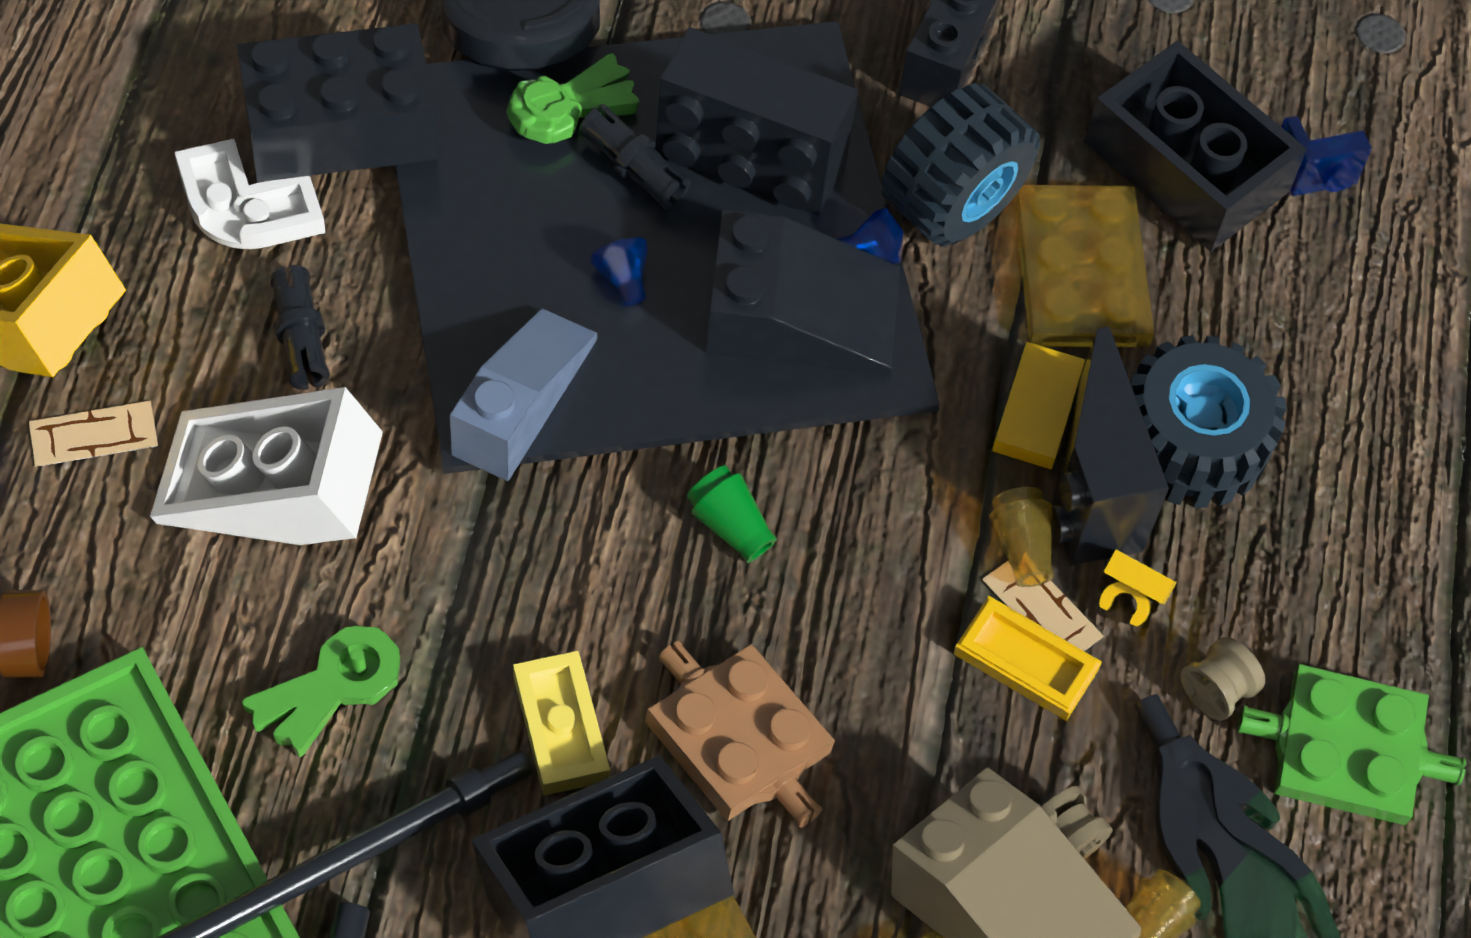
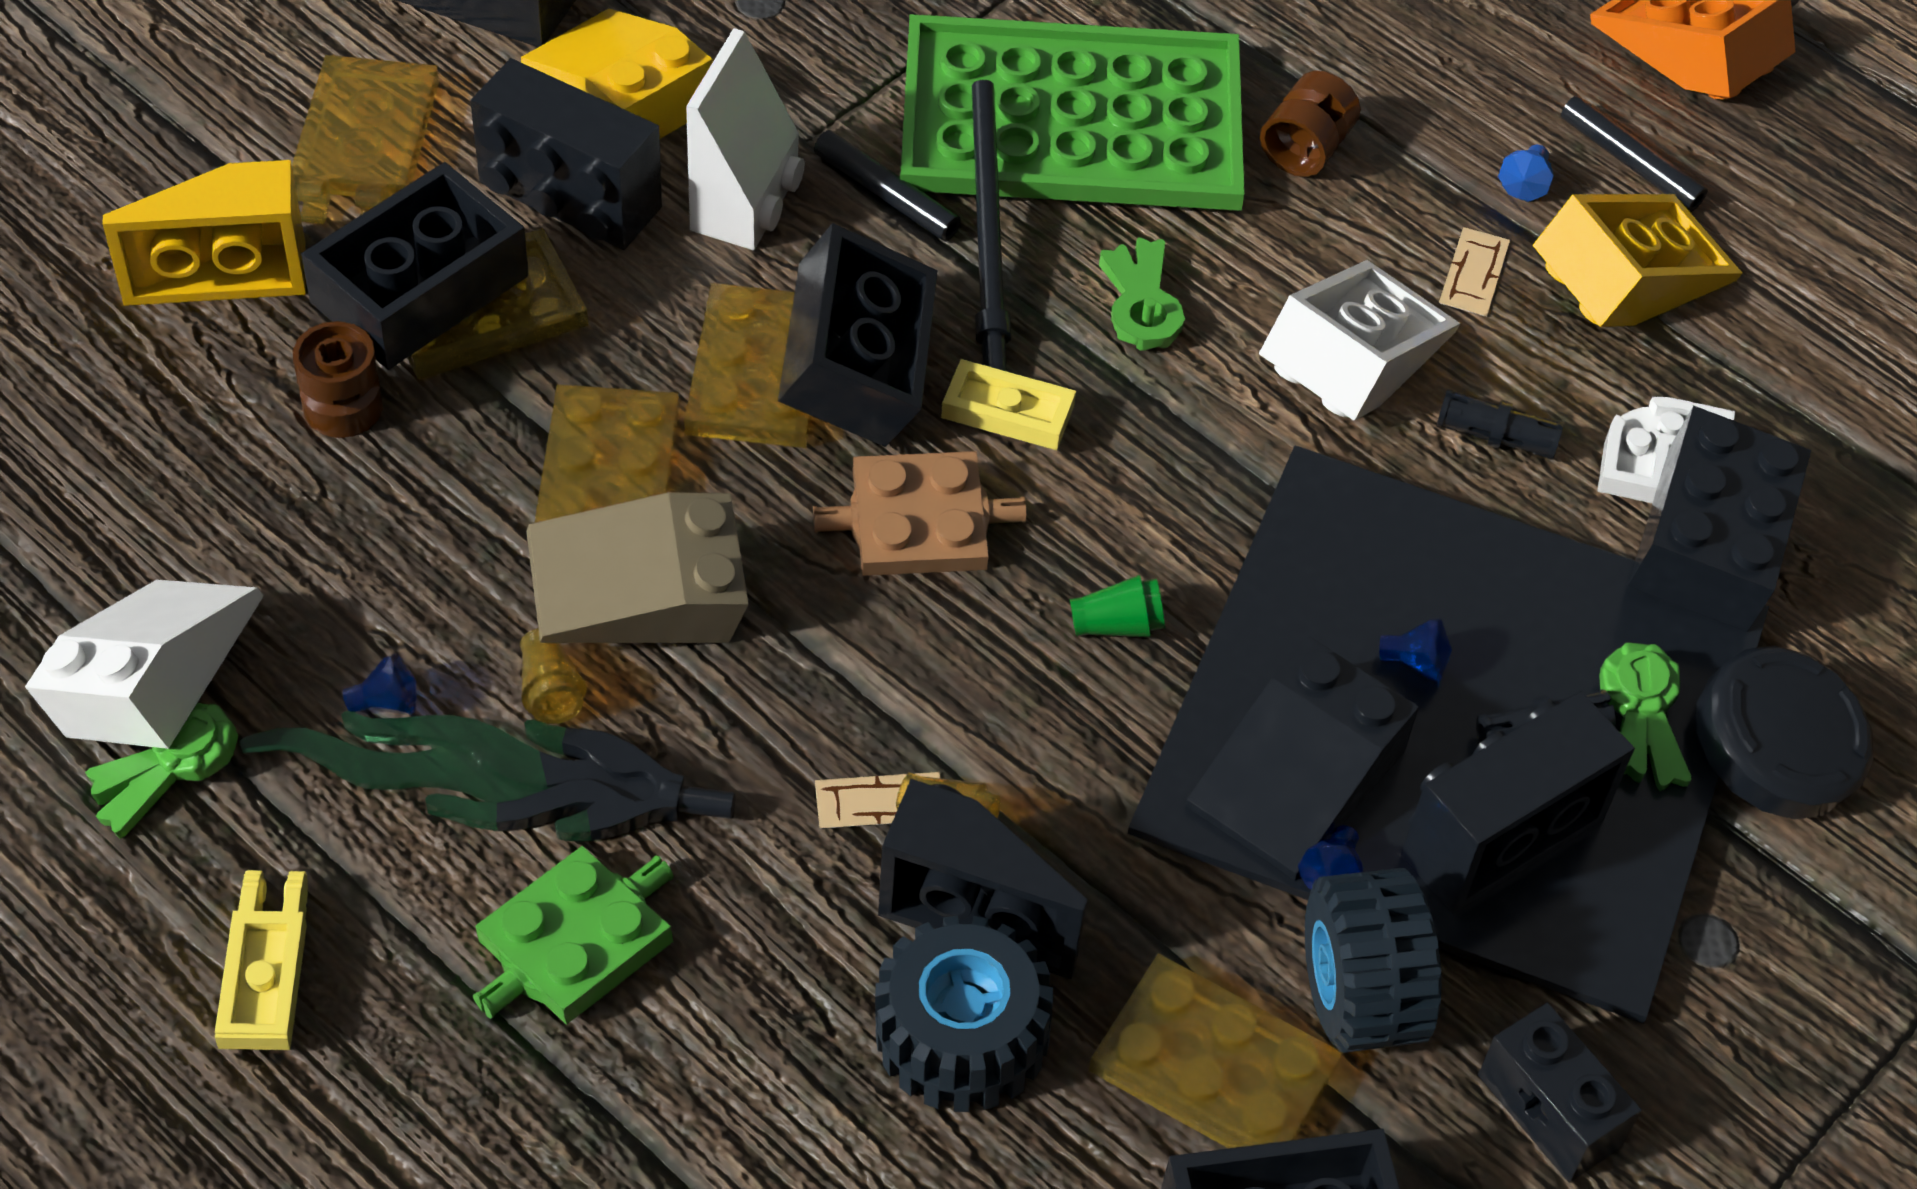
camera: 125 degrees right, 5 degrees down
sand blue slope [450,308,597,481] -> none
yellow tile [954,596,1102,721] -> none
yellow tile [992,342,1085,470] -> none
dark tan wheel [1041,786,1113,859] -> none
yellow tile [1099,550,1177,627] -> none
dark tan wheel [1180,637,1265,721] -> none

